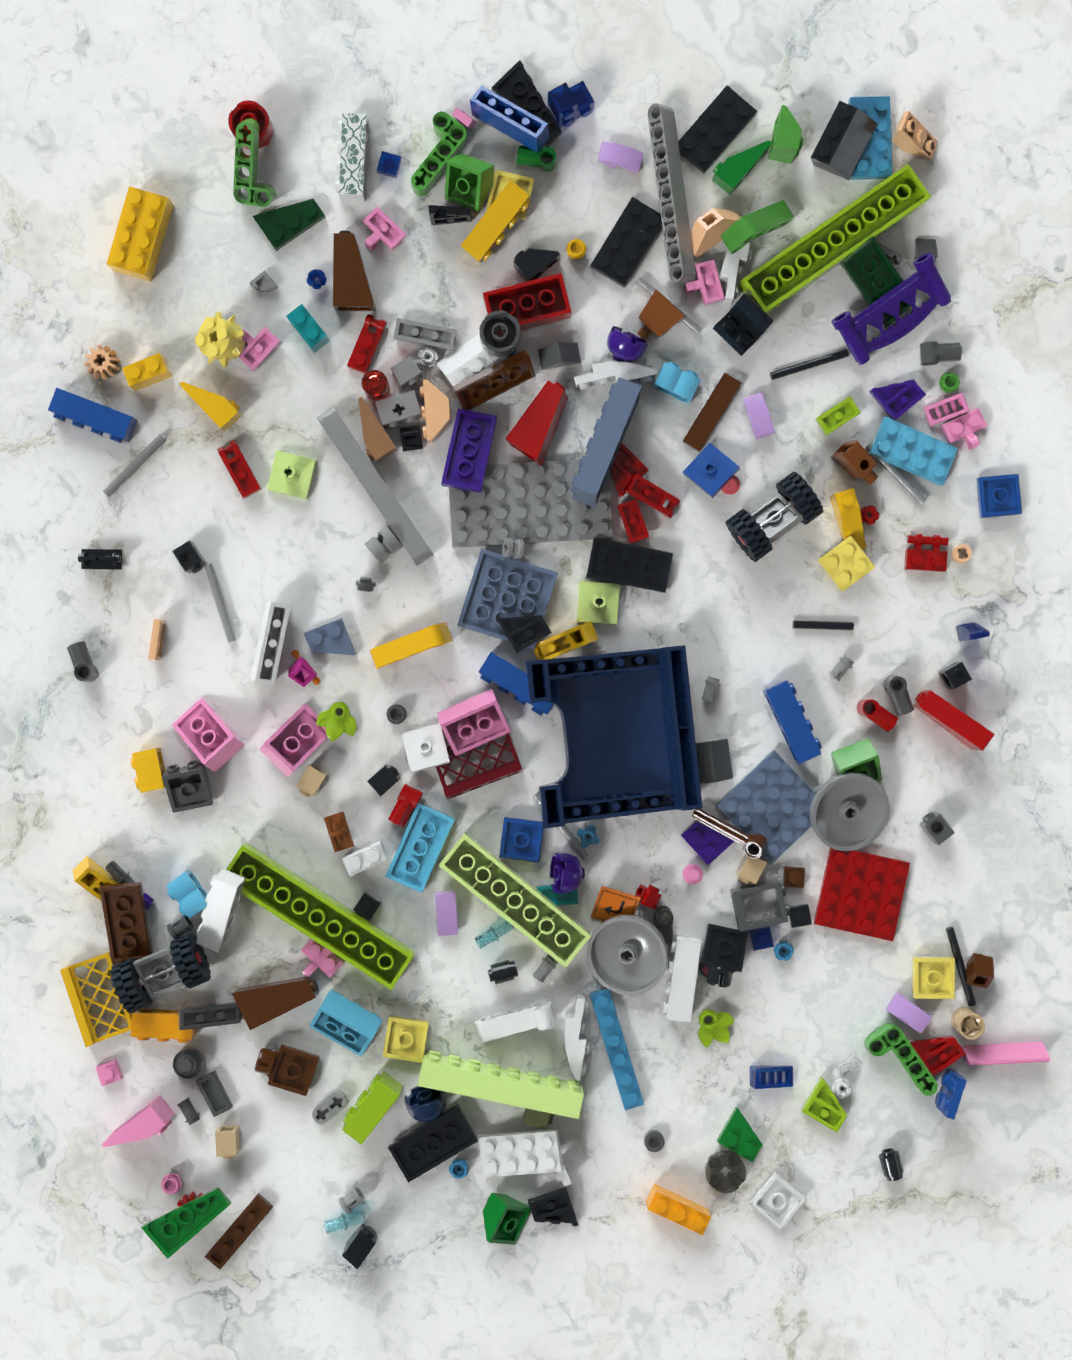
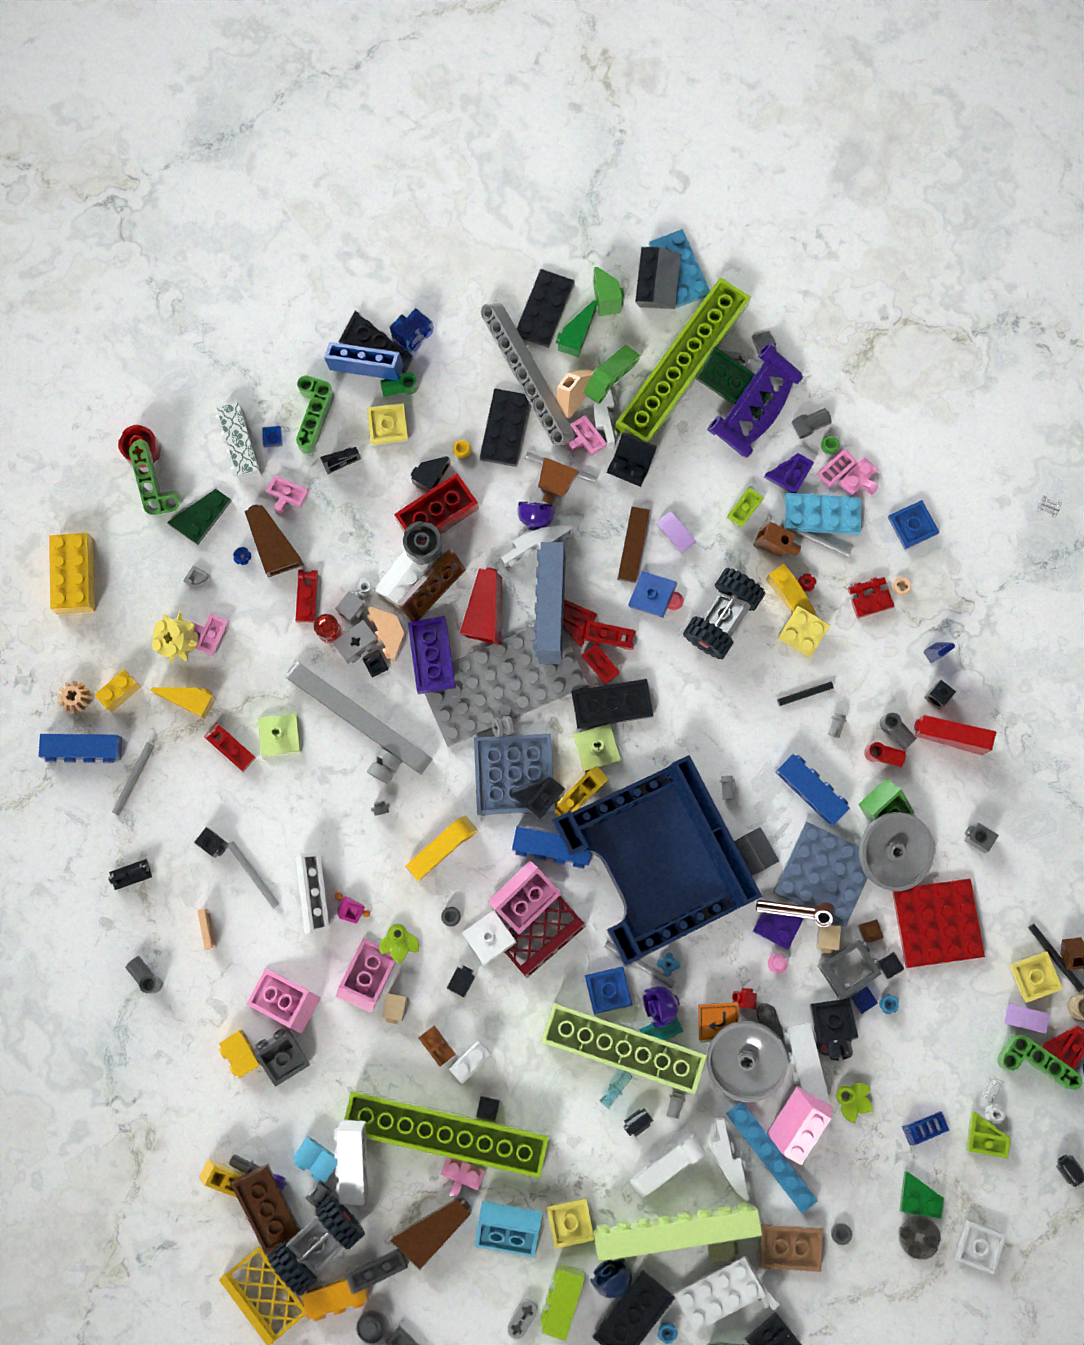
camera: 15 degrees left, 10 degrees down
reddish brown plate [255,1044,320,1096] -> none
teal brick [286,304,330,353] -> none
sand blue wing [304,618,356,655] -> none
medium nougat slope [358,397,397,463] -> none
medium azure plate [385,802,455,893] -> none
red piece [388,784,423,827] -> none
light grey plate [393,318,457,351] -> none
lavender slope [435,891,458,936] -> none
bright green slope [444,153,494,211] -> none
bright pink plate [452,107,477,129] -> none
yellow brick [460,180,531,263] -> none
dark grey slope [538,342,581,370] -> none
lavender slope [597,141,643,174] -> none
light orange brick [646,1184,711,1236] -> none
medium azure brick [653,362,701,404] -> none
black bar [770,349,849,380] -> none
light nougat slope [892,111,938,160] -> none
none -> medium nougat plate [759,1224,823,1272]
none -> bright pink slope [767,1087,833,1165]

